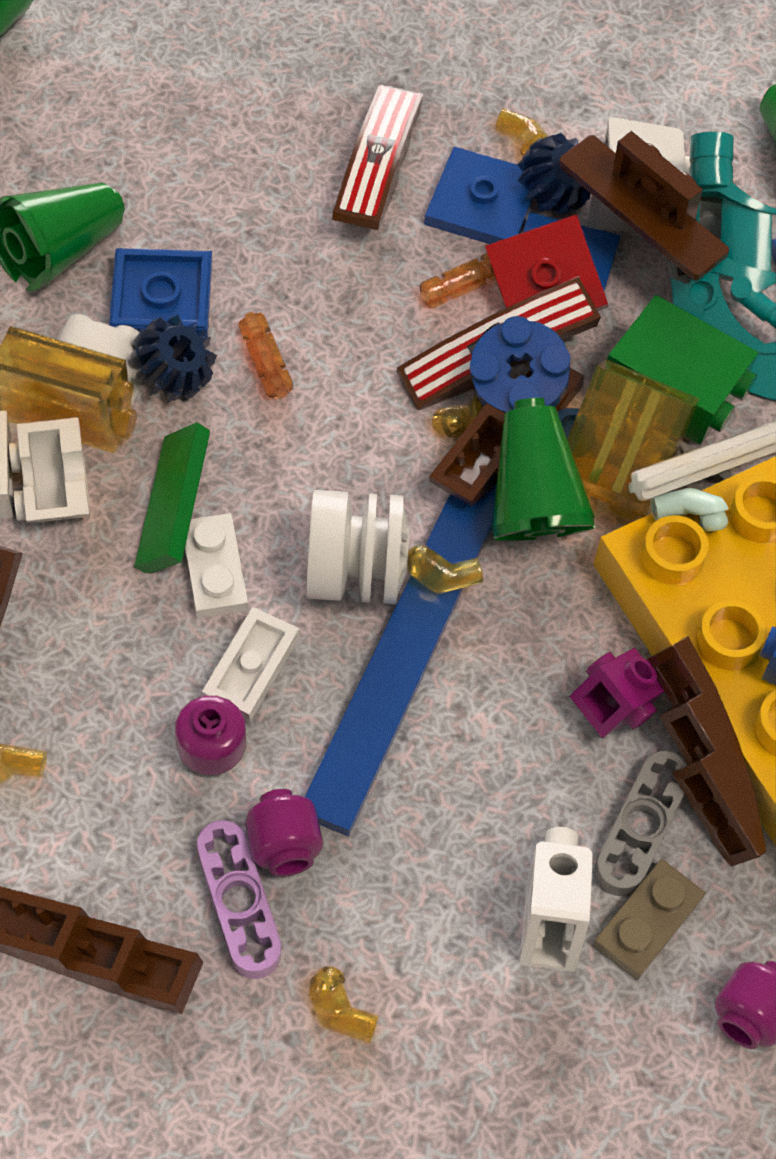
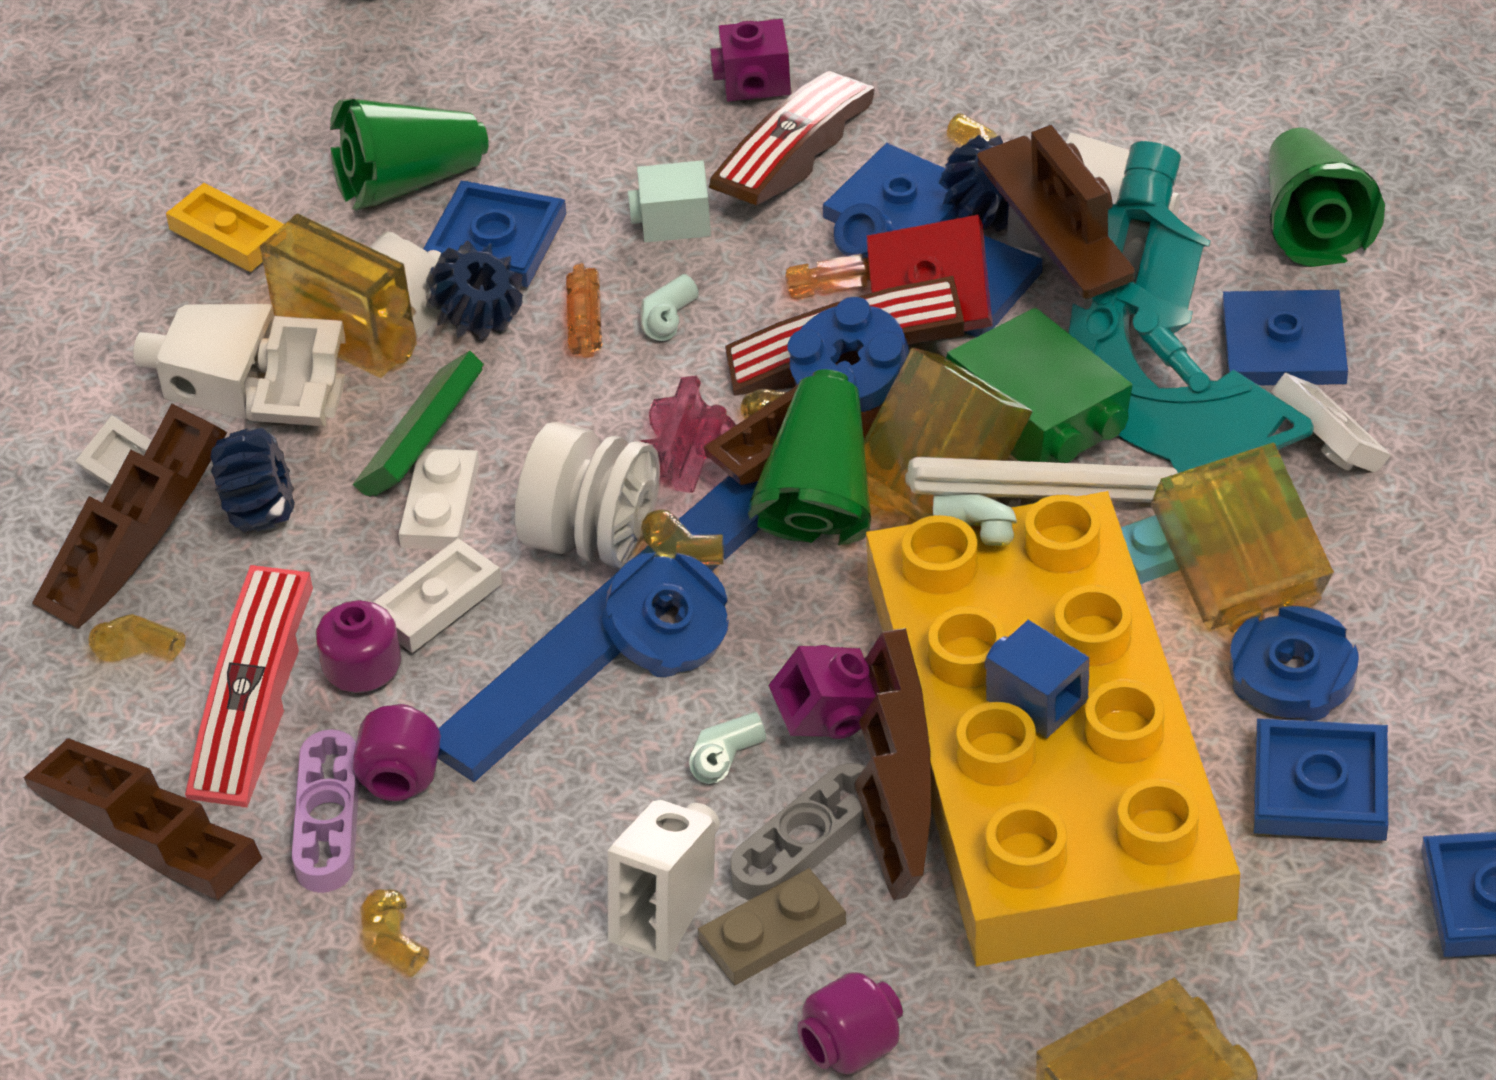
camera: 25 degrees right, 15 degrees down
none -> slope [185,565,313,807]
none -> dark blue gear [210,427,295,533]
none -> blue plate [601,552,729,678]
none -> light aqua brick [628,160,711,243]
none -> clear pink hips [639,375,736,493]
none -> light aqua arm [641,274,699,341]
none -> light aqua arm [689,712,766,784]
none -> magenta brick [710,18,791,102]
none -> blue tile [833,203,893,262]

